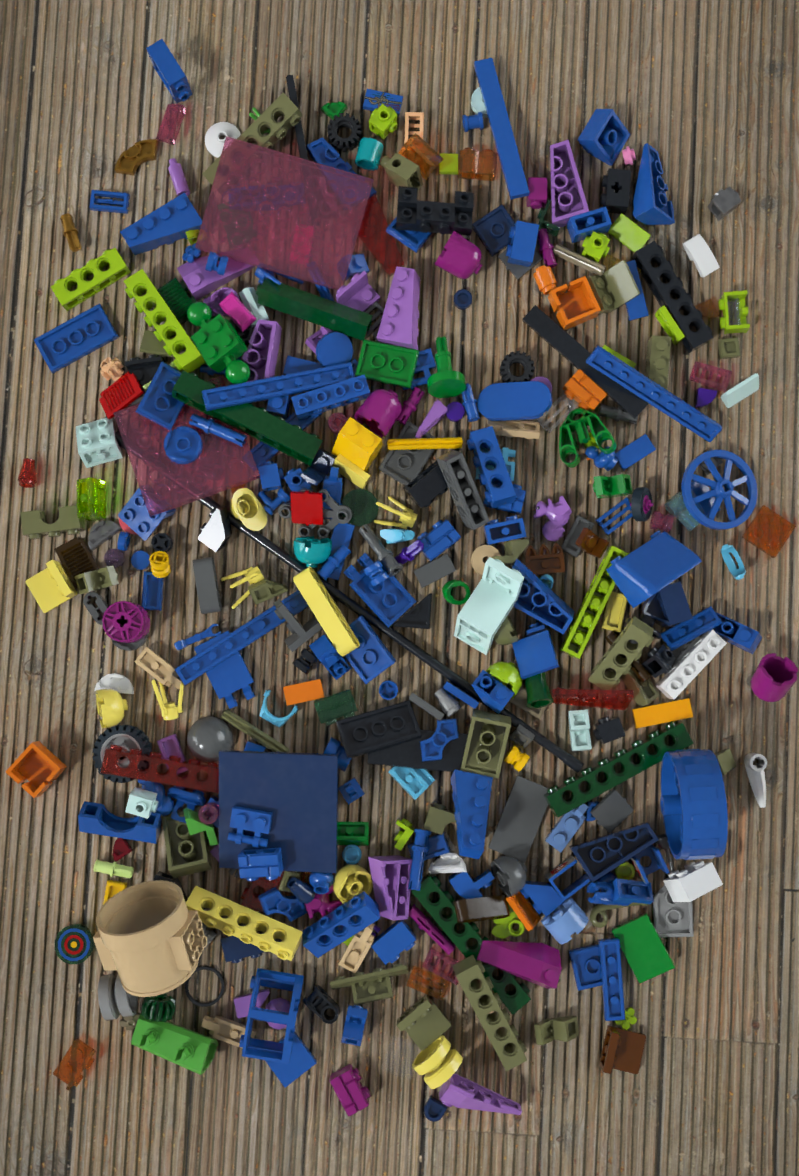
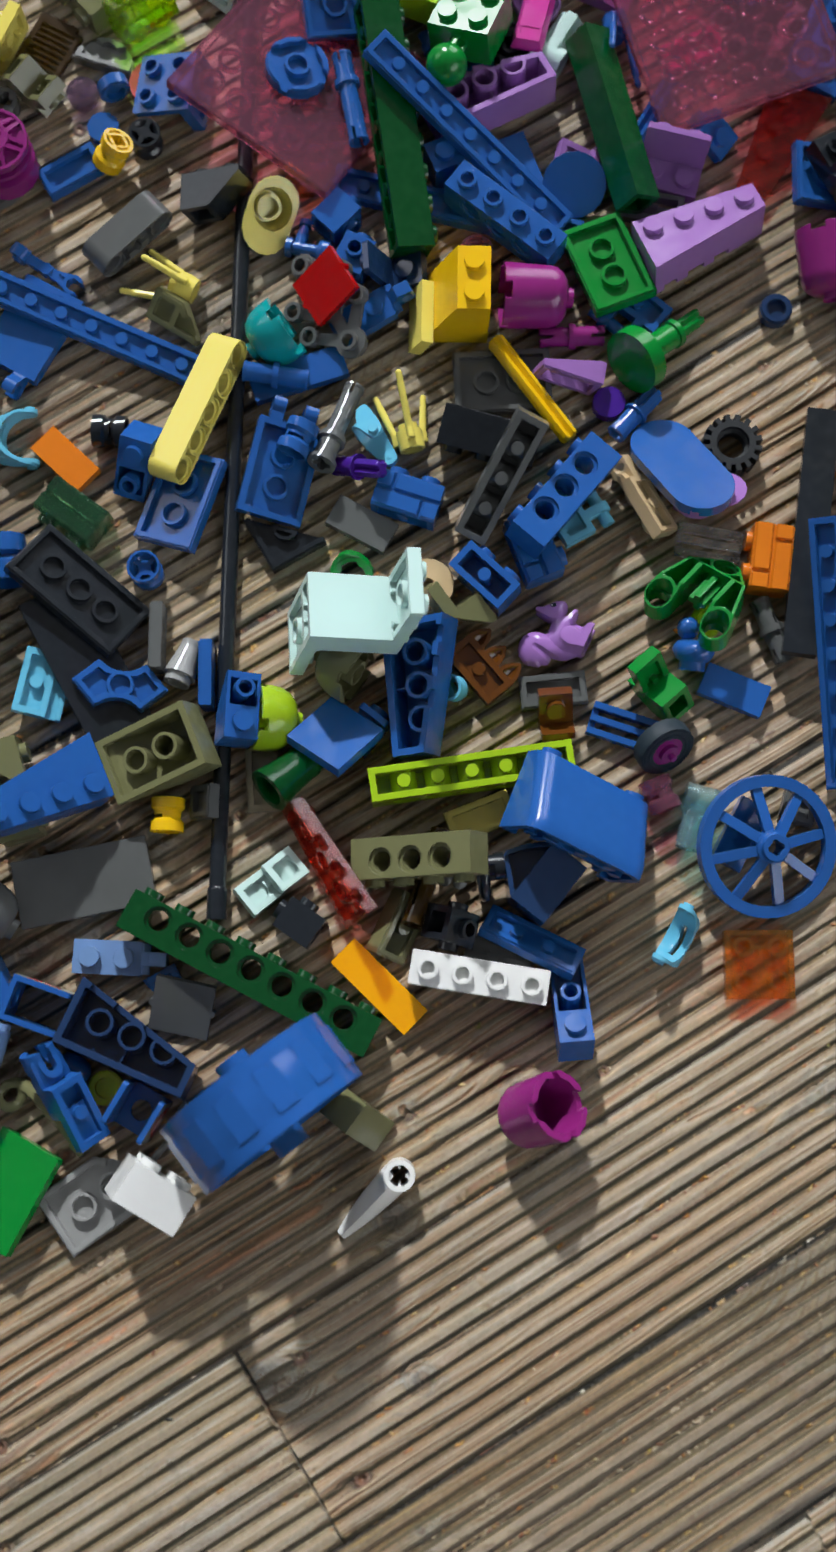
camera: 55 degrees right, 5 degrees down
dark grey bracket [273,599,322,652] -> none
clear green tile [341,489,379,527] -> none

